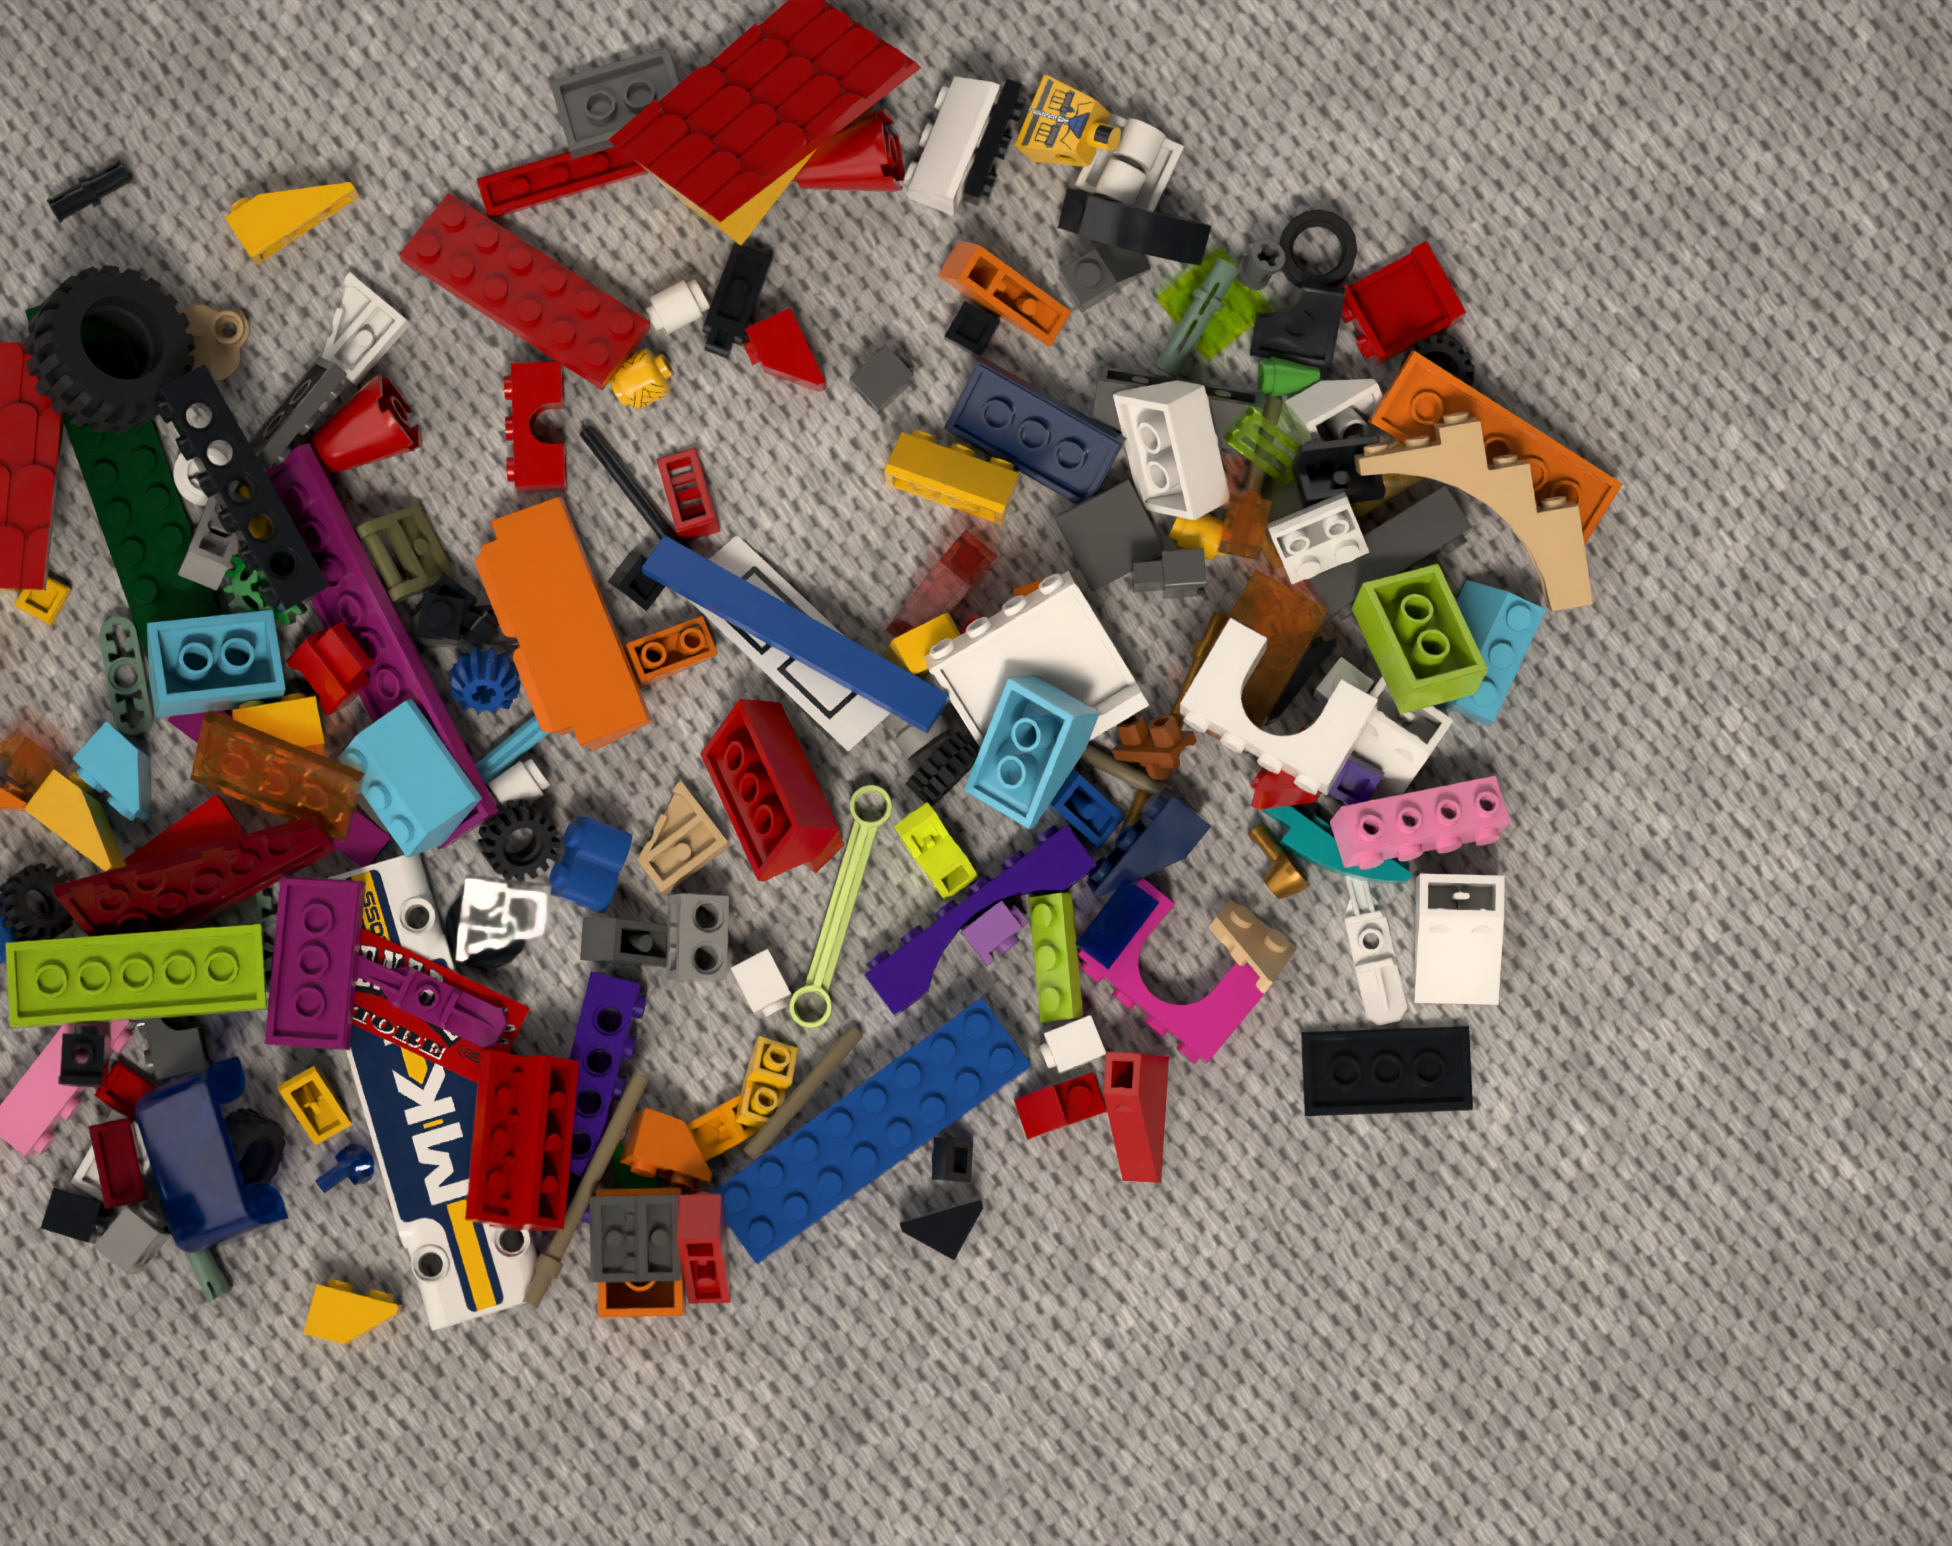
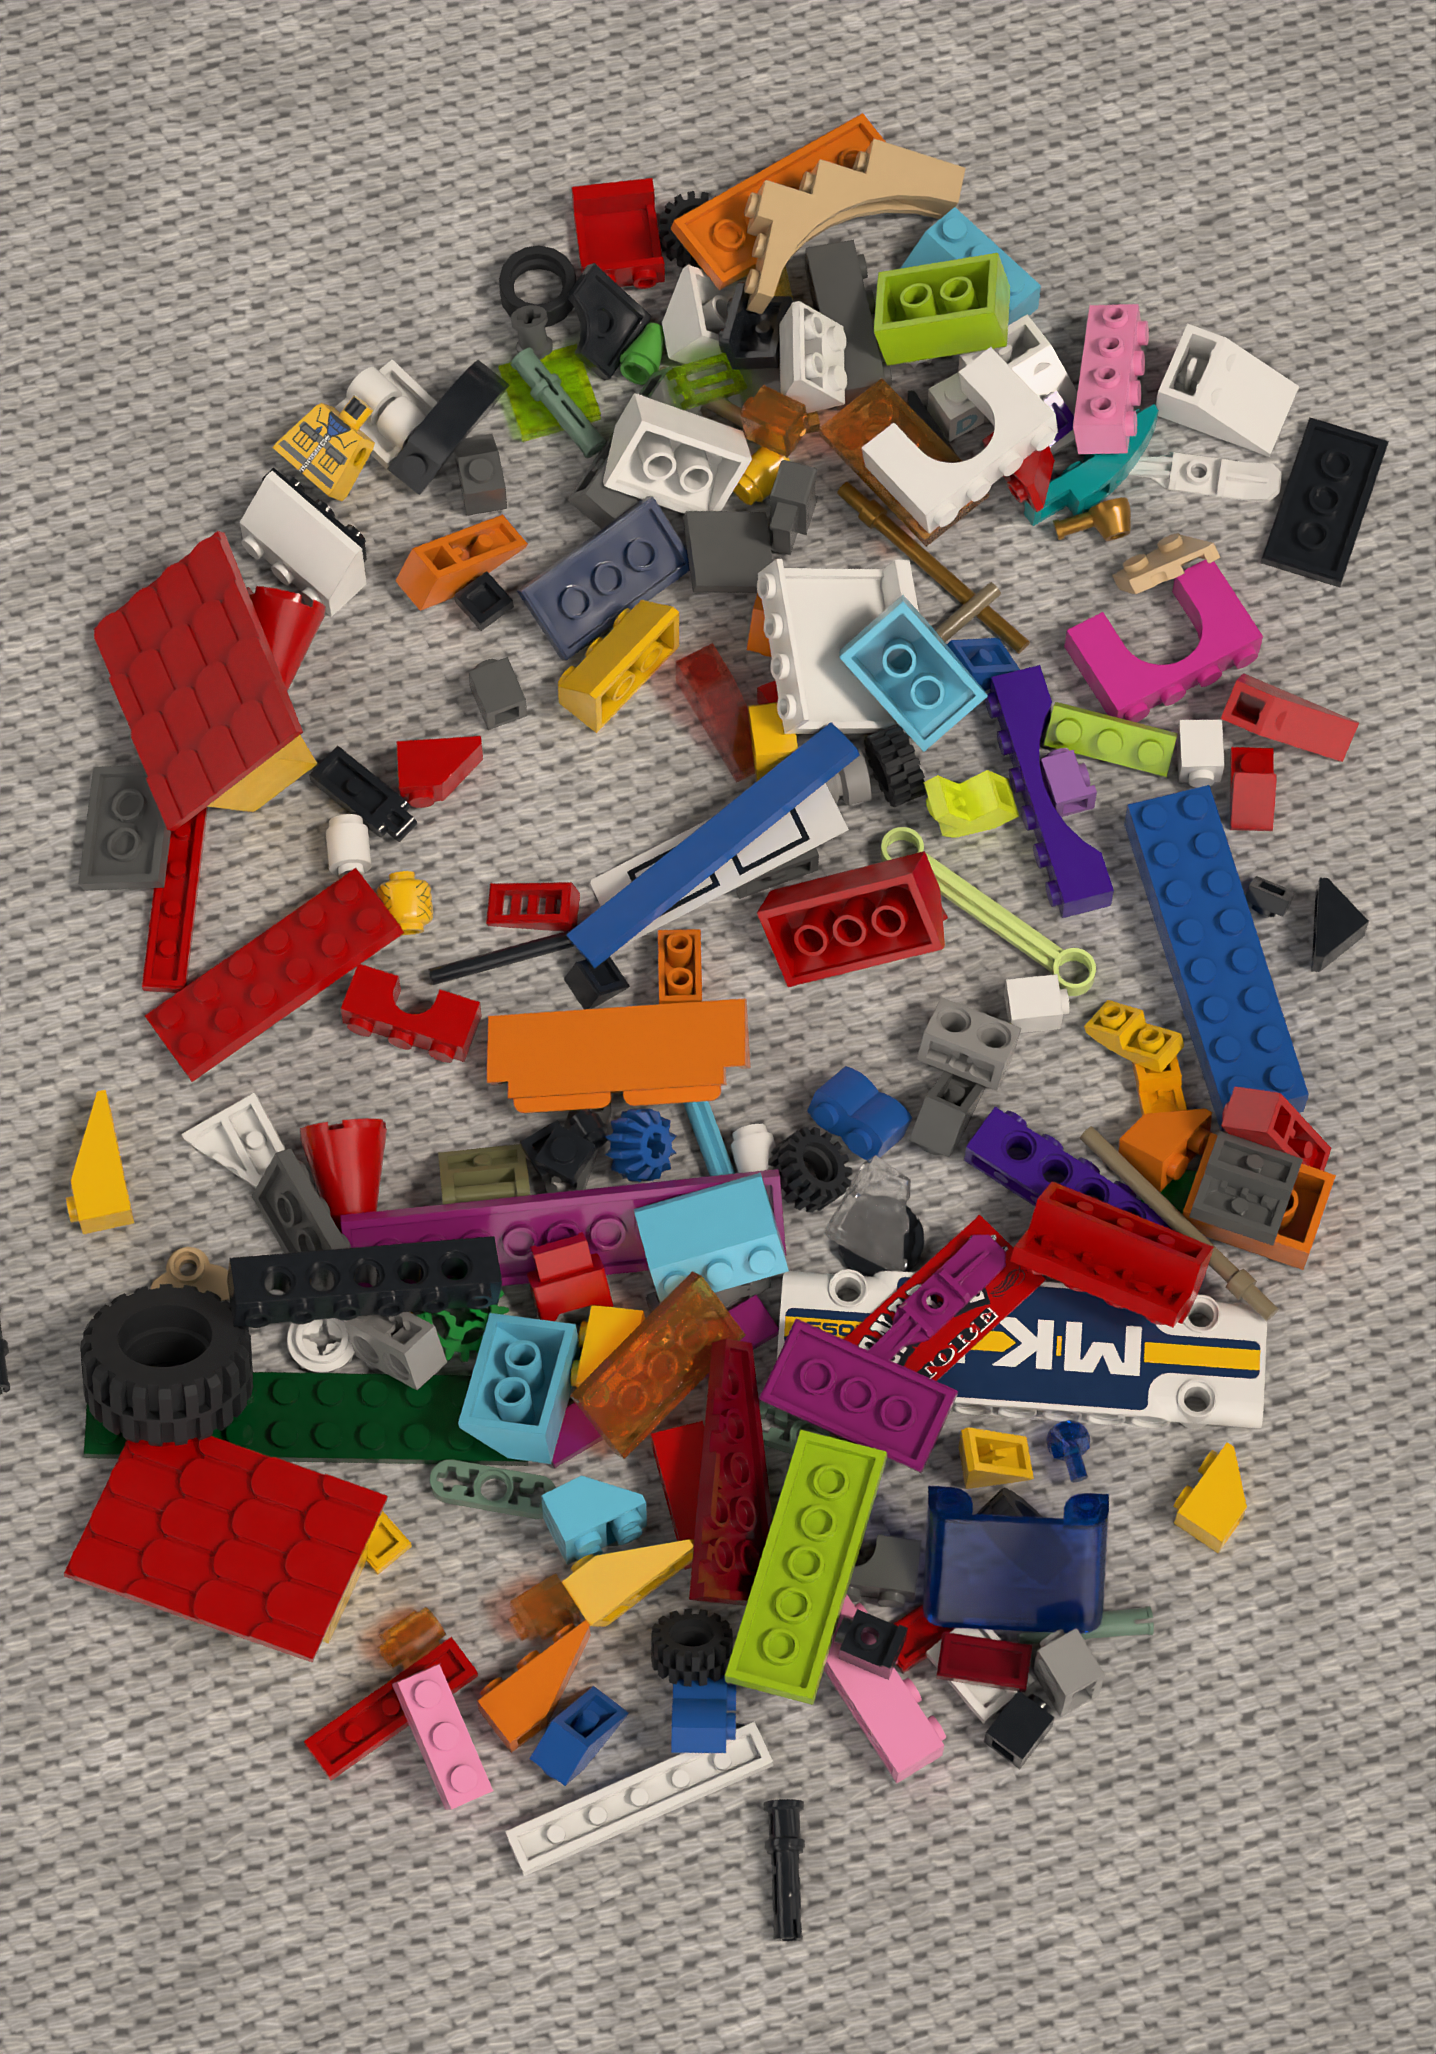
camera: 70 degrees left, 15 degrees down
tan wing [637,781,731,896] -> none
dark tan bar [744,1026,863,1160] -> none
clear blue plate [1075,877,1160,970] -> none
dark blue slope [1087,786,1212,897] -> none
dark orange hips [1112,714,1197,780] -> none

